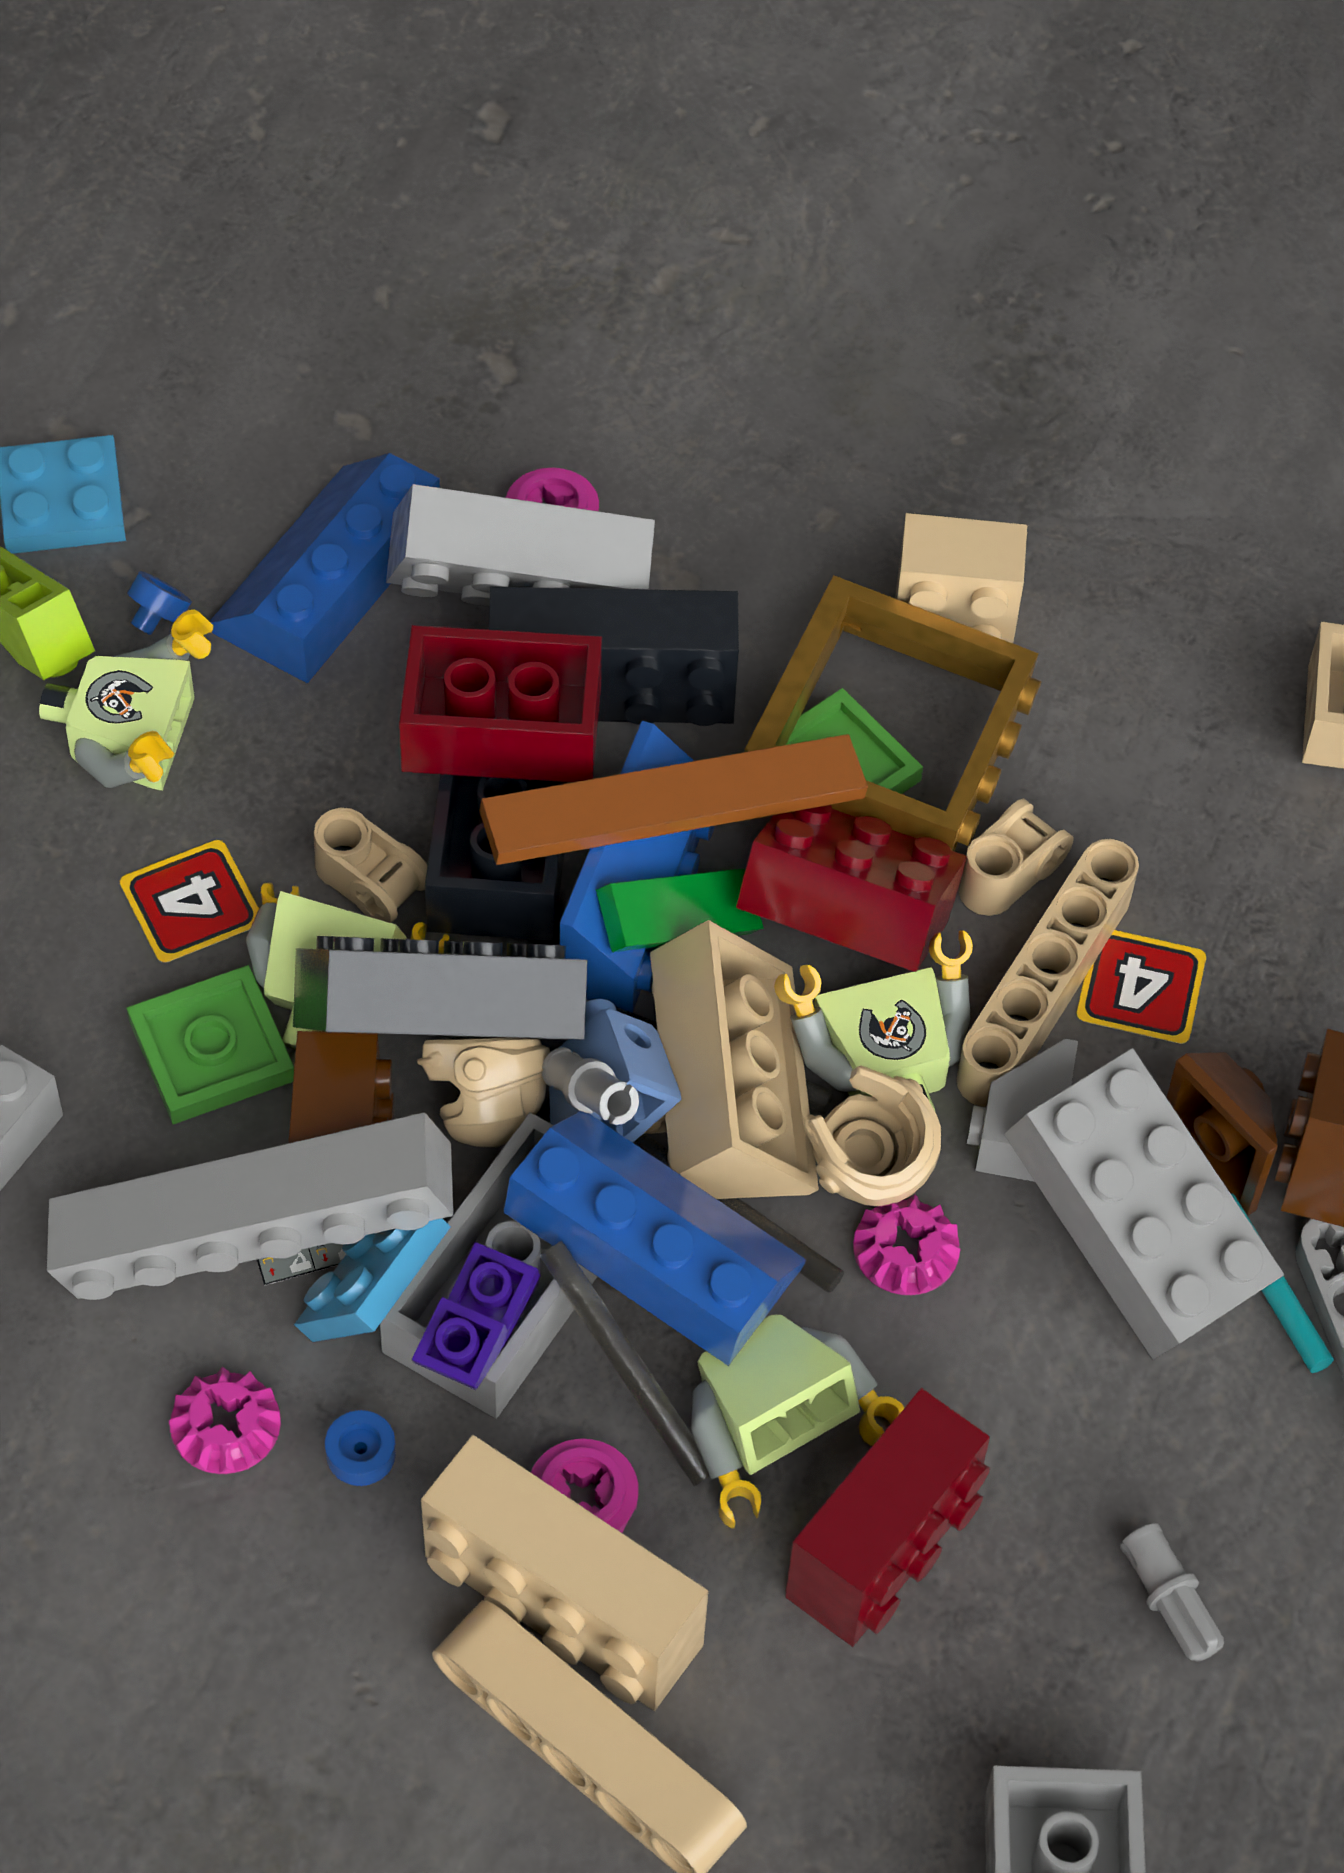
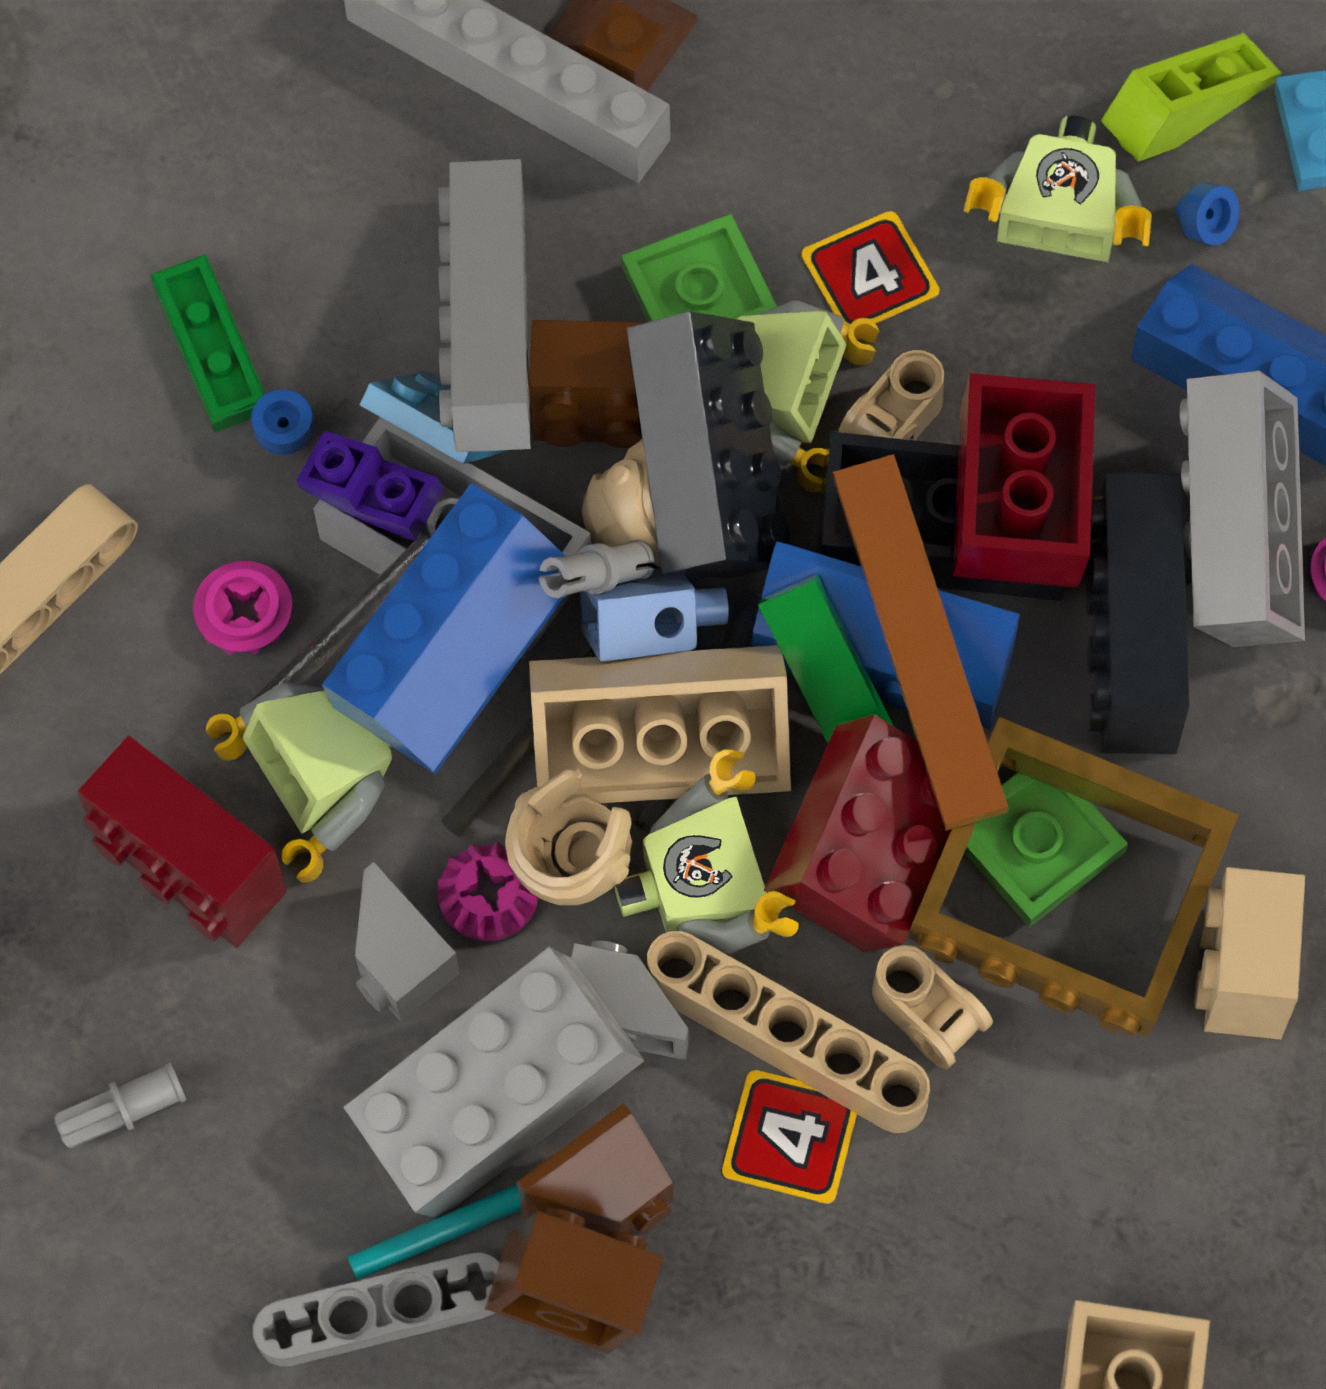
camera: 95 degrees right, 10 degrees up
dark pink gear [169,1366,281,1474] -> none
tan brick [421,1435,708,1711] -> none
none -> green tile [150,254,265,433]
none -> light grey slope [355,862,460,1022]

